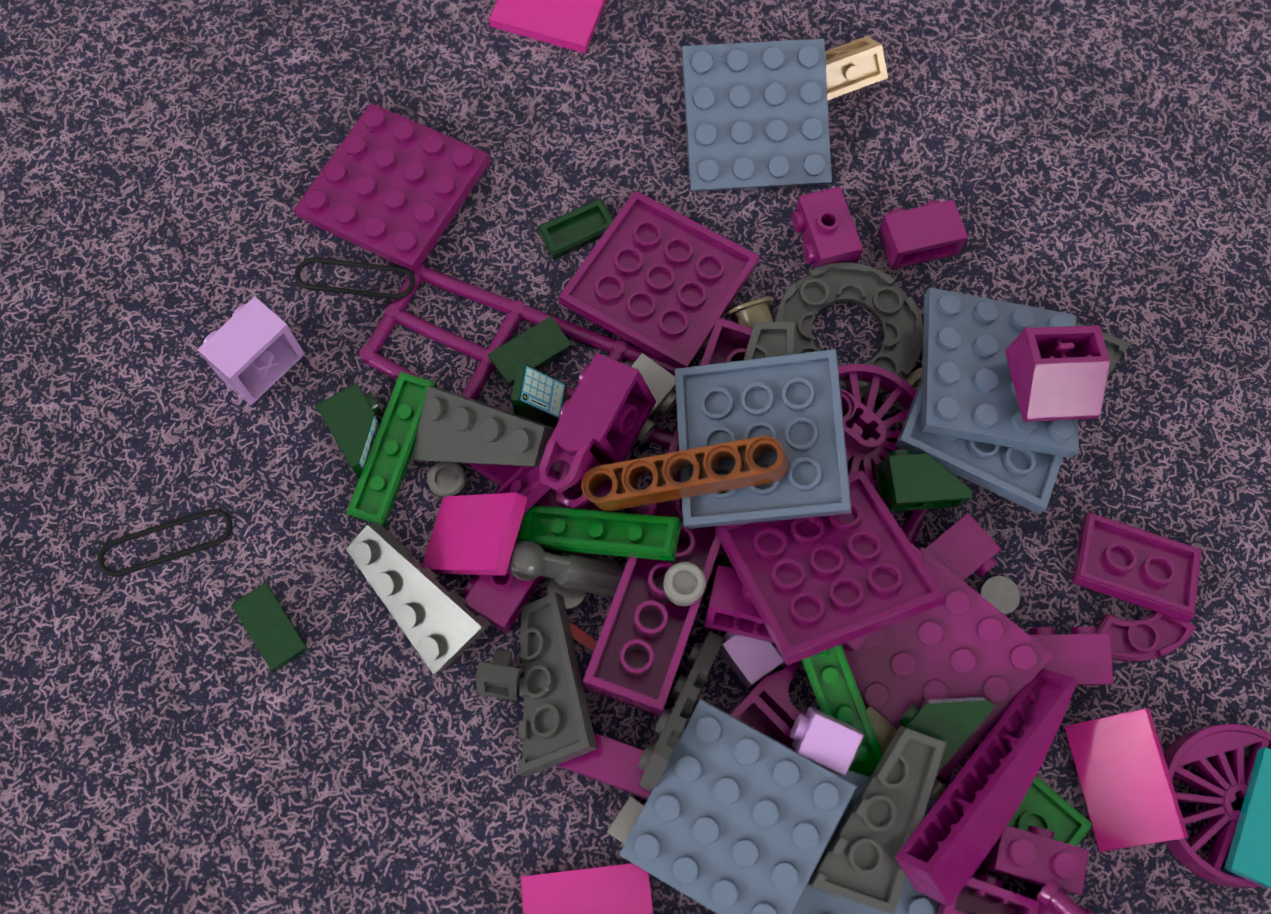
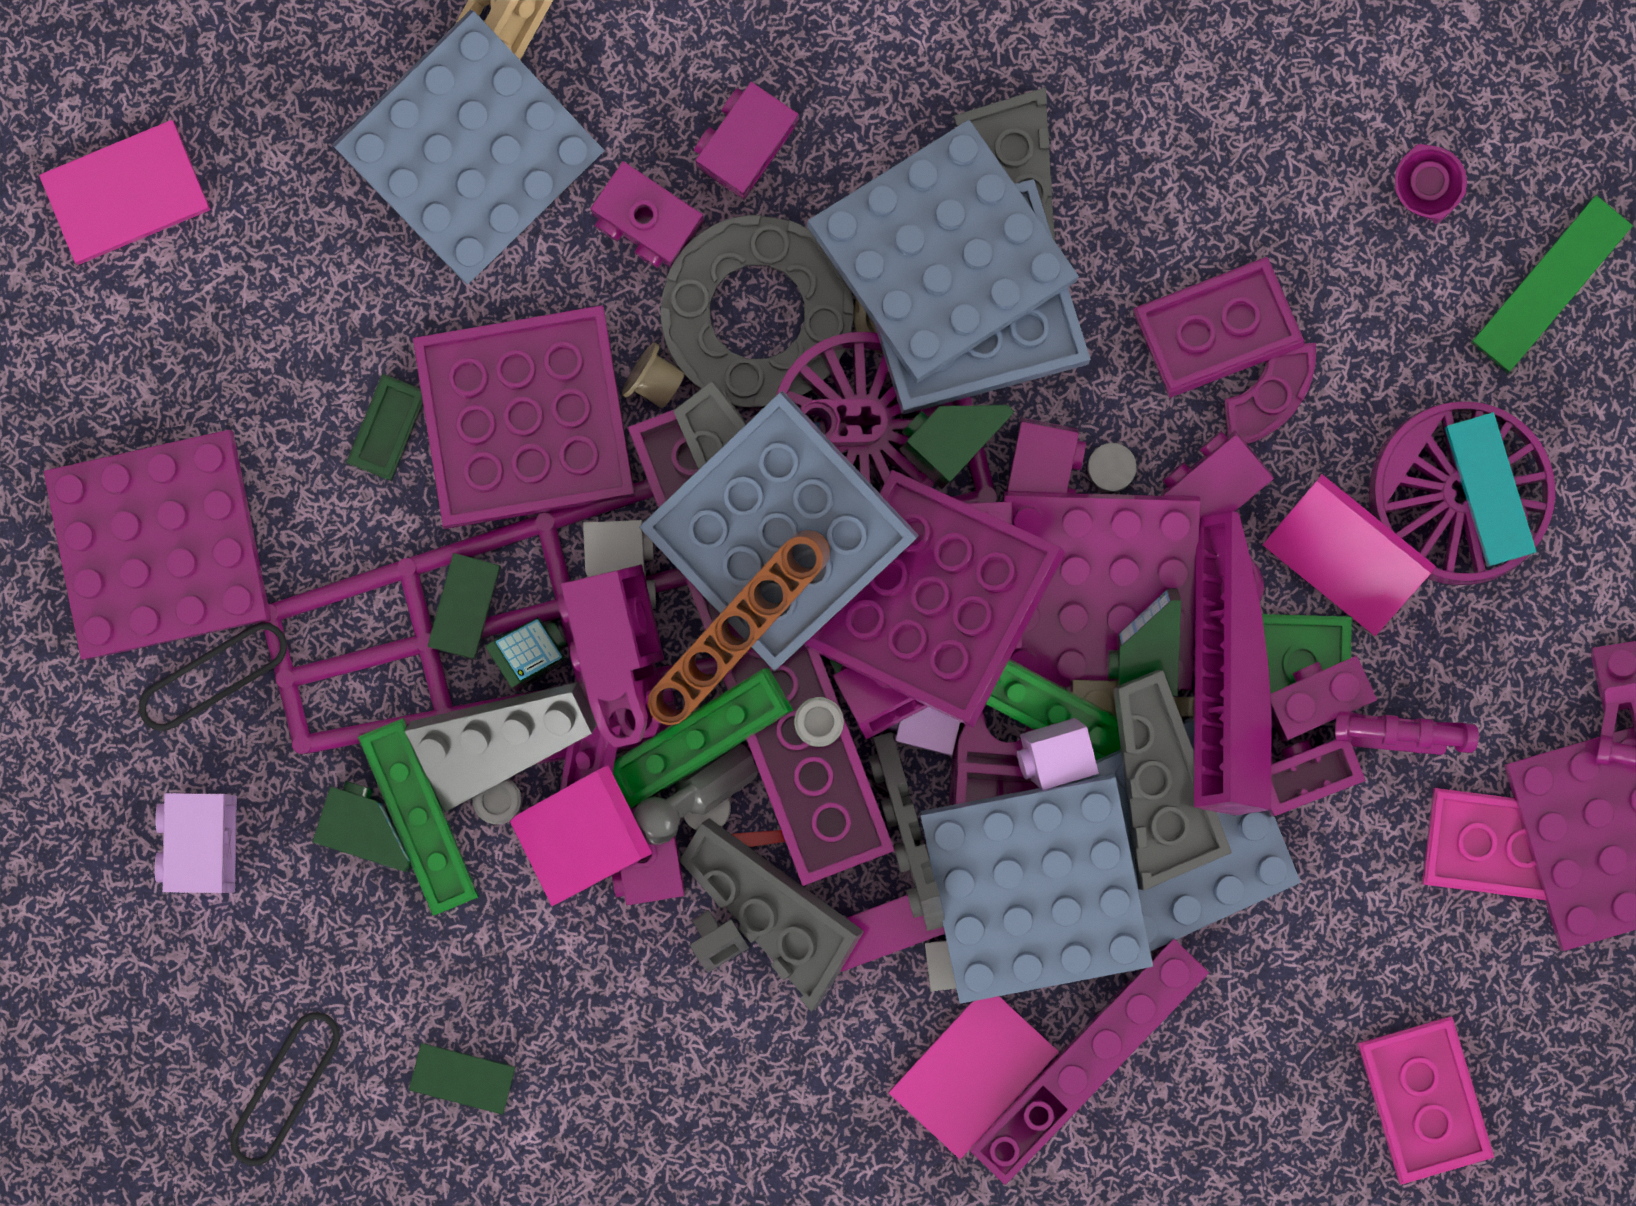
camera: 35 degrees left, 15 degrees up
wing [346,523,491,675] -> none
magenta slope [1005,325,1110,422] -> none

